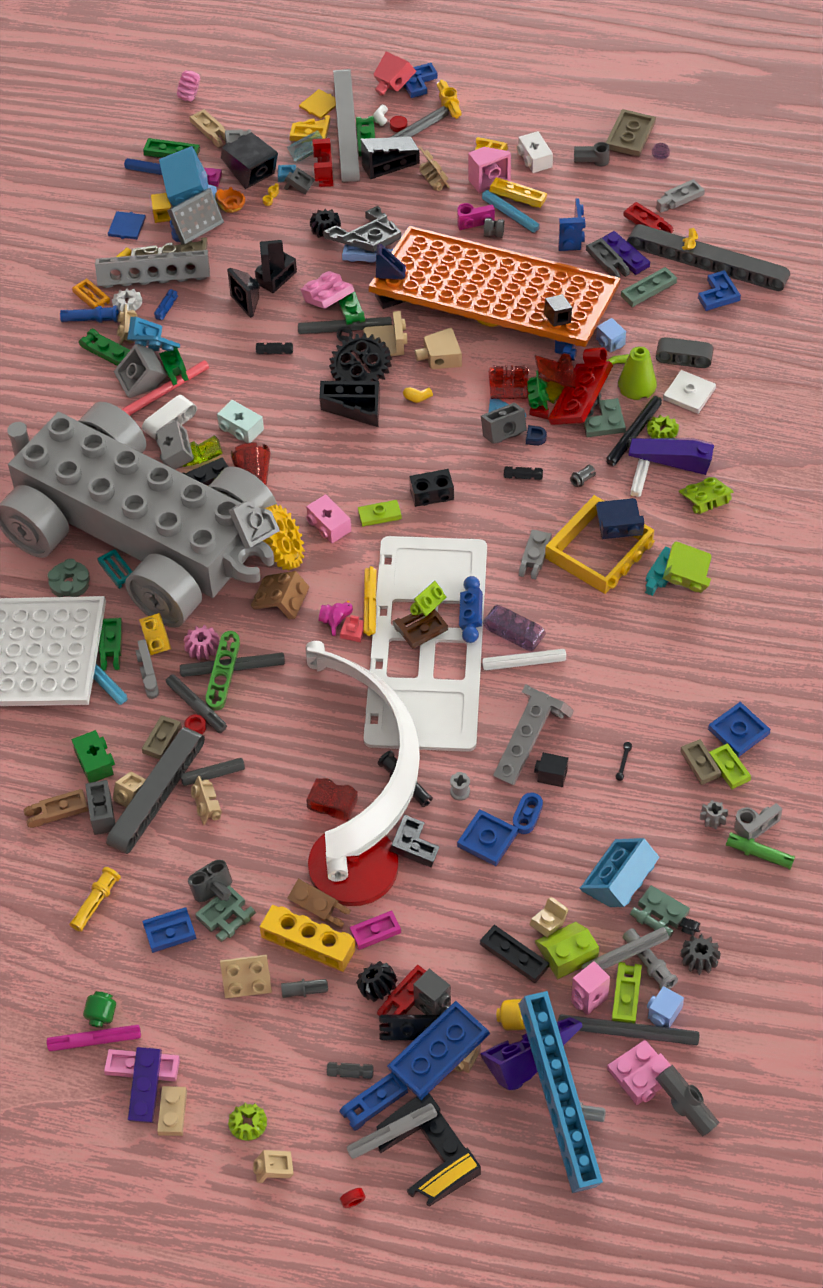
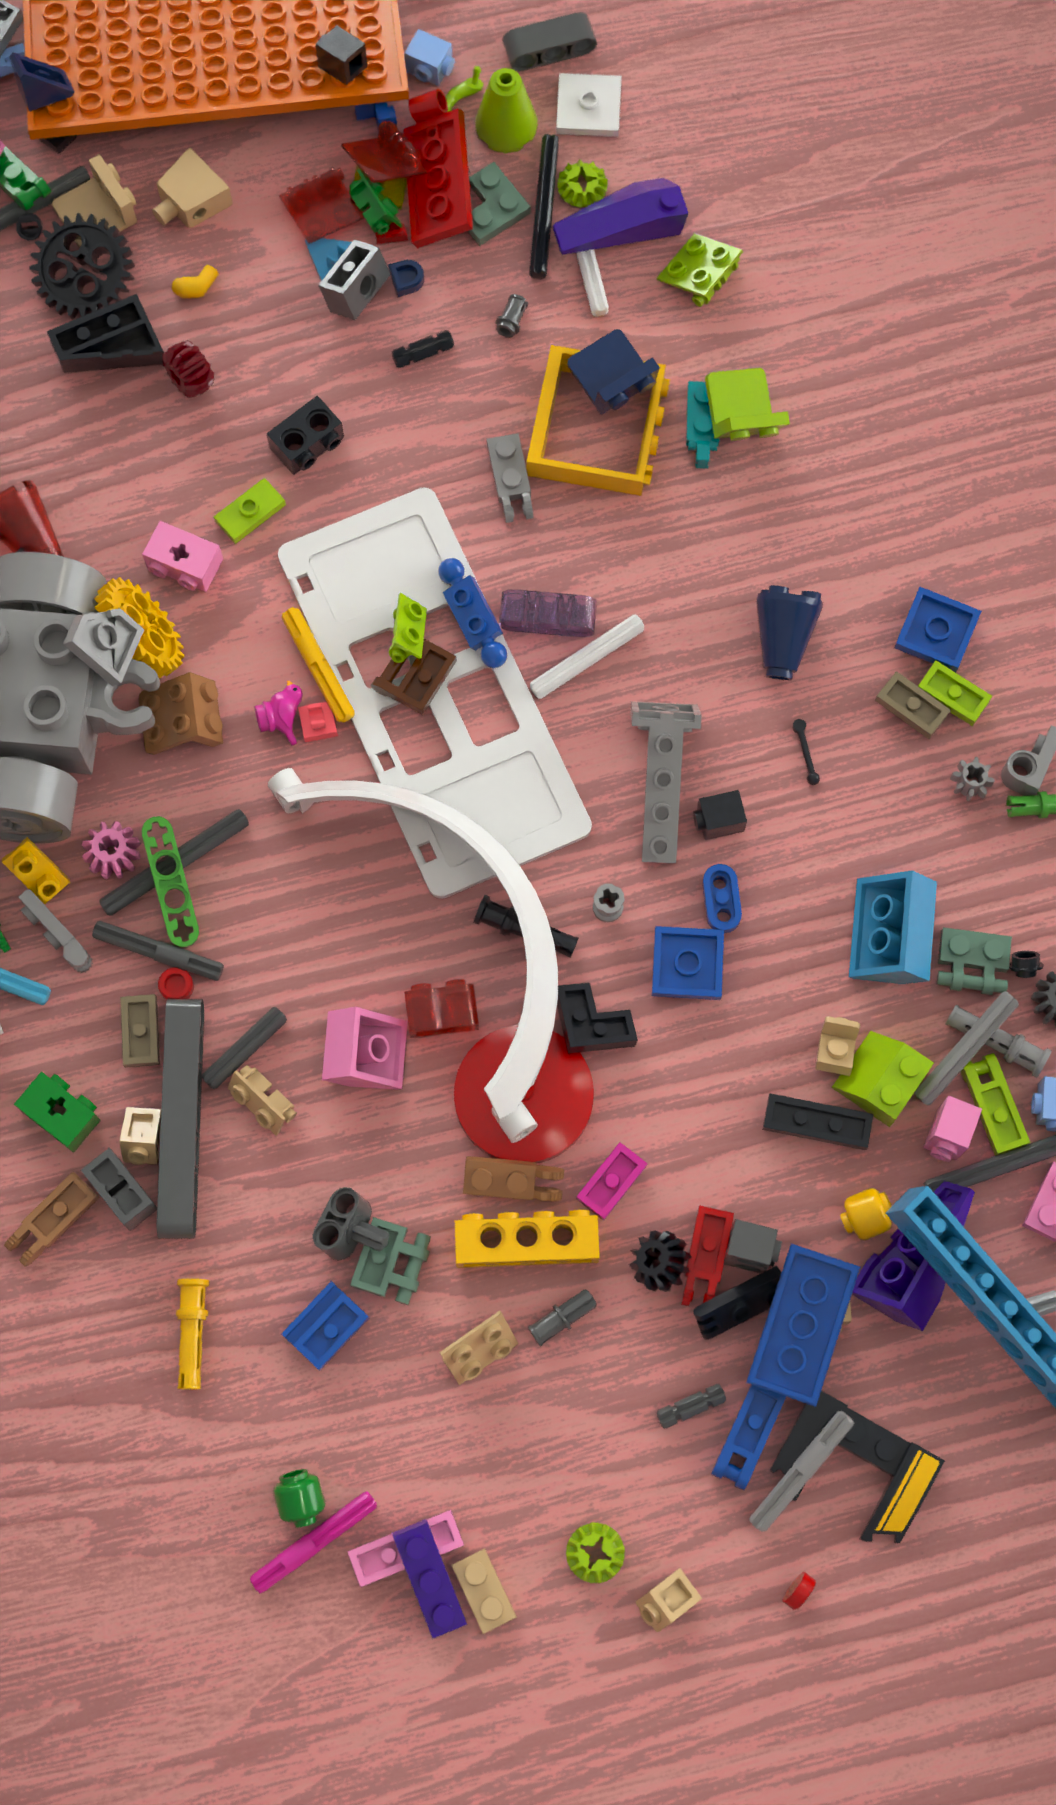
camera: 30 degrees left, 20 degrees up
none -> dark red gear [162,340,214,398]
none -> bright pink slope [322,1007,408,1090]
none -> dark blue cone [756,585,823,680]

